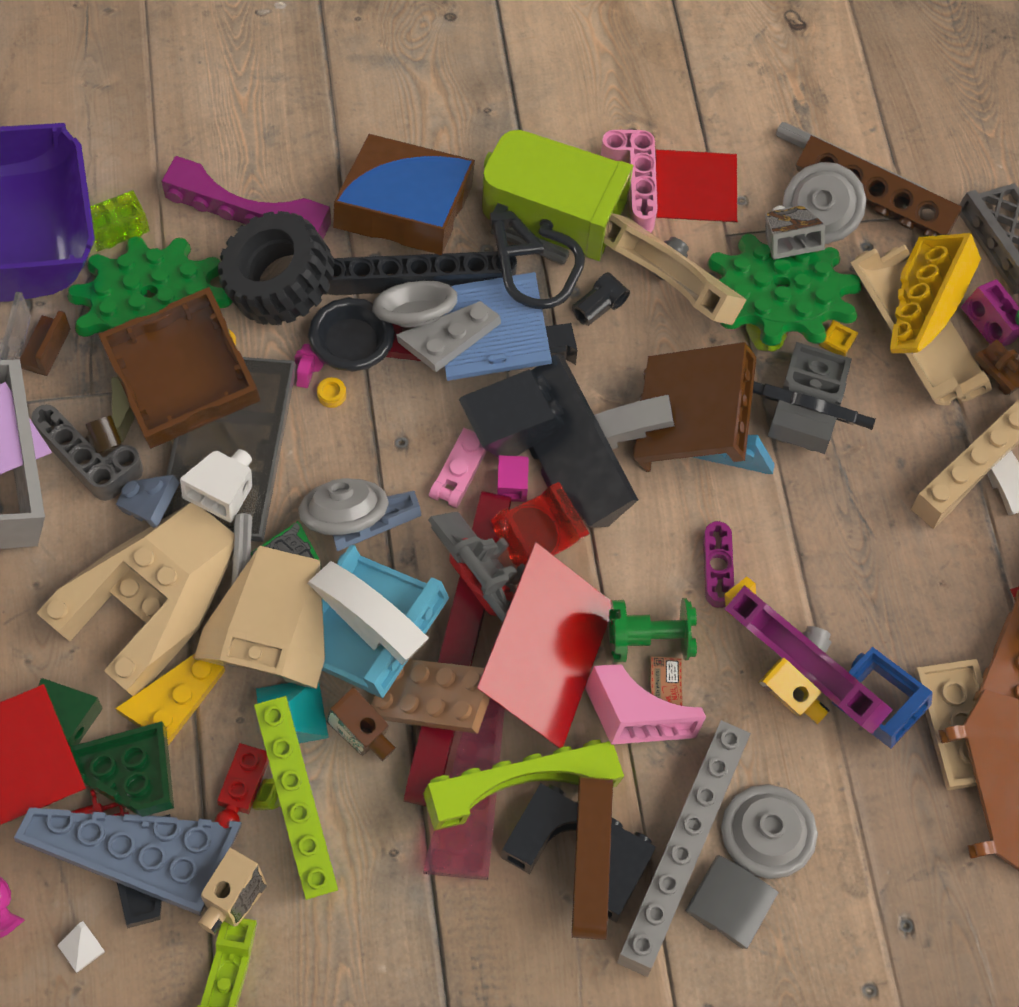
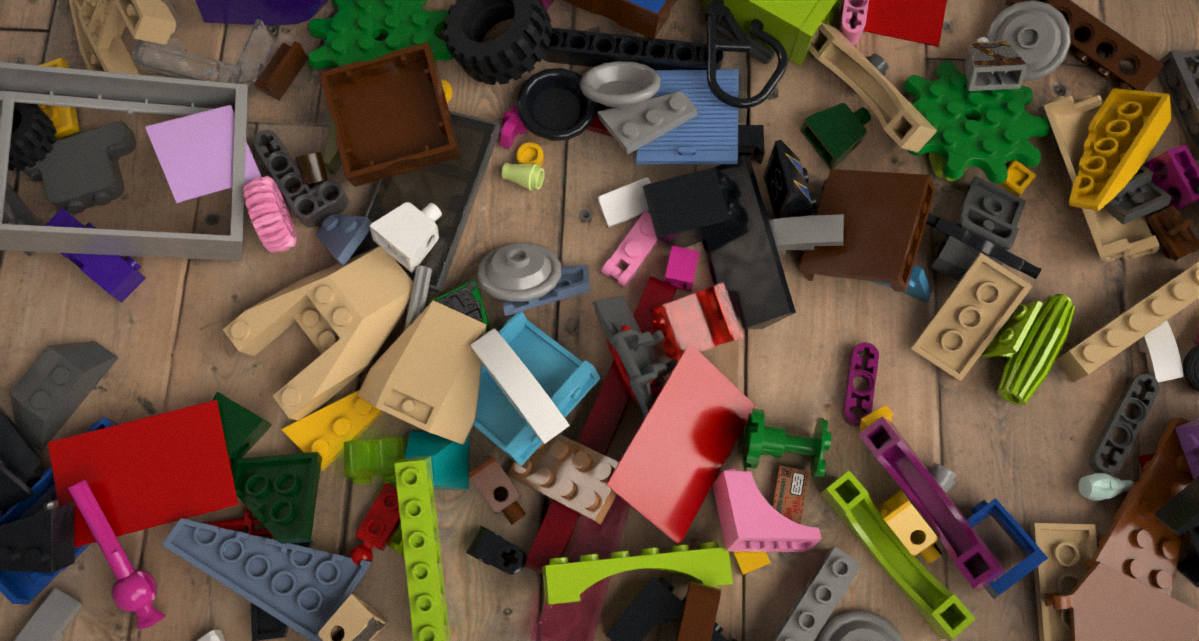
camera: 15 degrees right, 10 degrees up
black piece [572,272,630,326] -> none
none -> bright pink gear [243,176,297,253]
none -> clear neon green brick [344,437,407,485]
none -> black piece [466,525,526,575]
none -> yellowish green cone [502,163,545,191]
none -> white slope [598,177,651,228]
none -> yellow tile [732,551,771,575]
none -> black slope [763,140,816,219]
none -> dark green torso [800,103,871,169]
none -> lime arch [819,470,976,640]
none -> tan plate [911,252,1033,381]
none -> lime plate [980,294,1075,406]
none -> light aqua piece [1079,473,1133,501]
none -> dark grey beam [1089,374,1160,474]
none -> dark grey slope [1104,165,1172,225]

